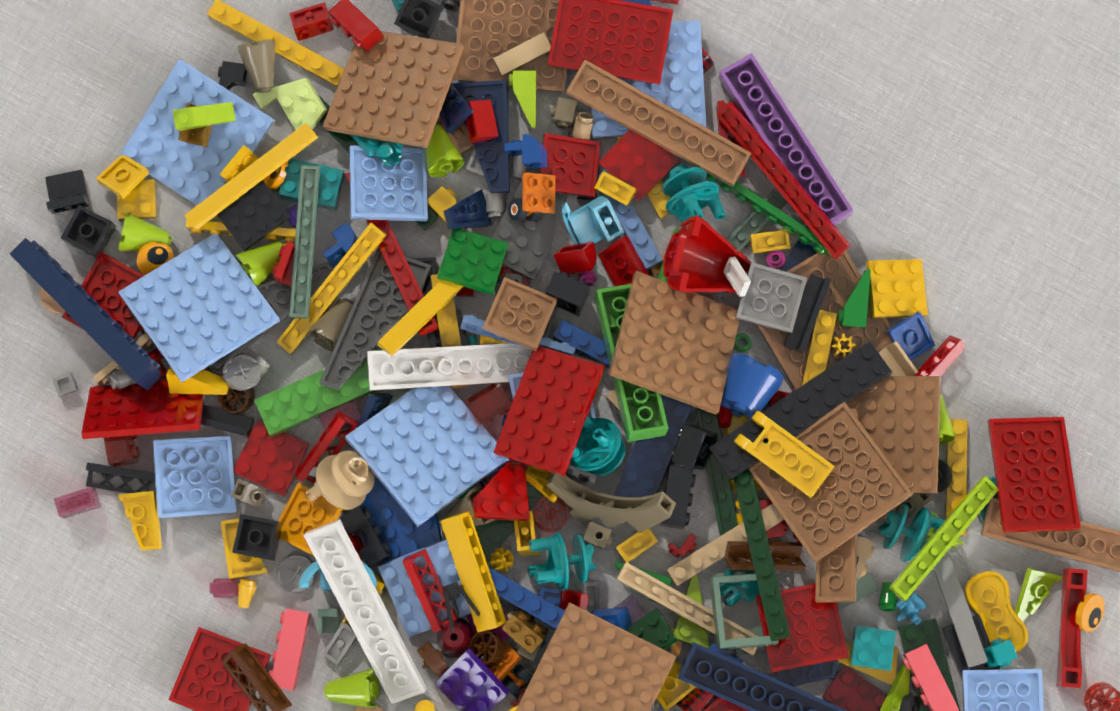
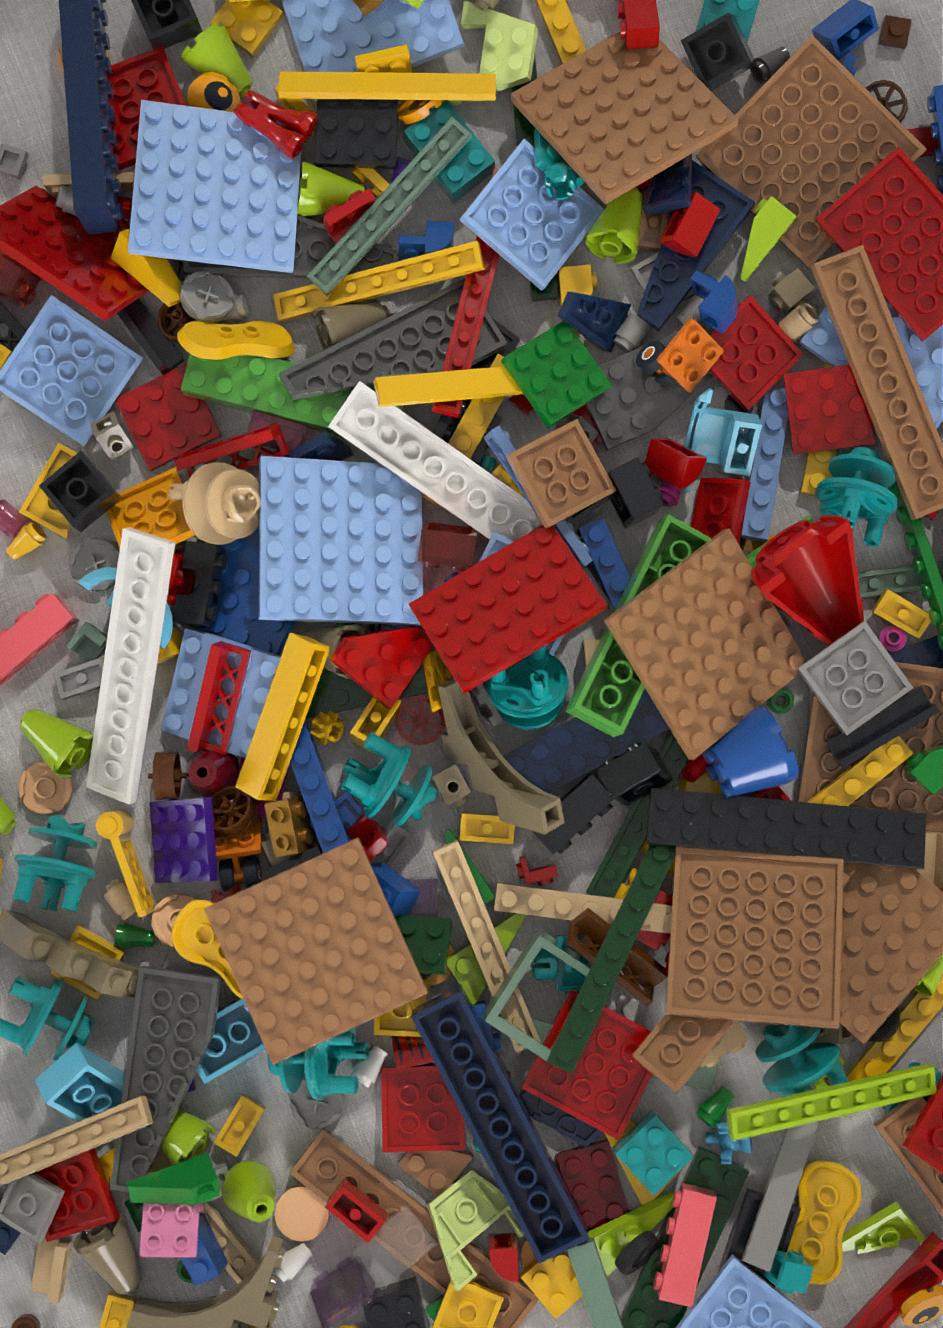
camera: 40 degrees right, 5 degrees up
black plant [442,582,480,631] -> none
tan tile [493,32,551,75] -> none
yellow plate [594,171,637,206] -> none
white tile [723,257,751,296] -> none
yellow hinge [734,410,835,498] -> none
yellow gear [831,333,856,358] -> none
none -> yellow plate [177,320,295,360]
none -> red piece [233,90,318,160]

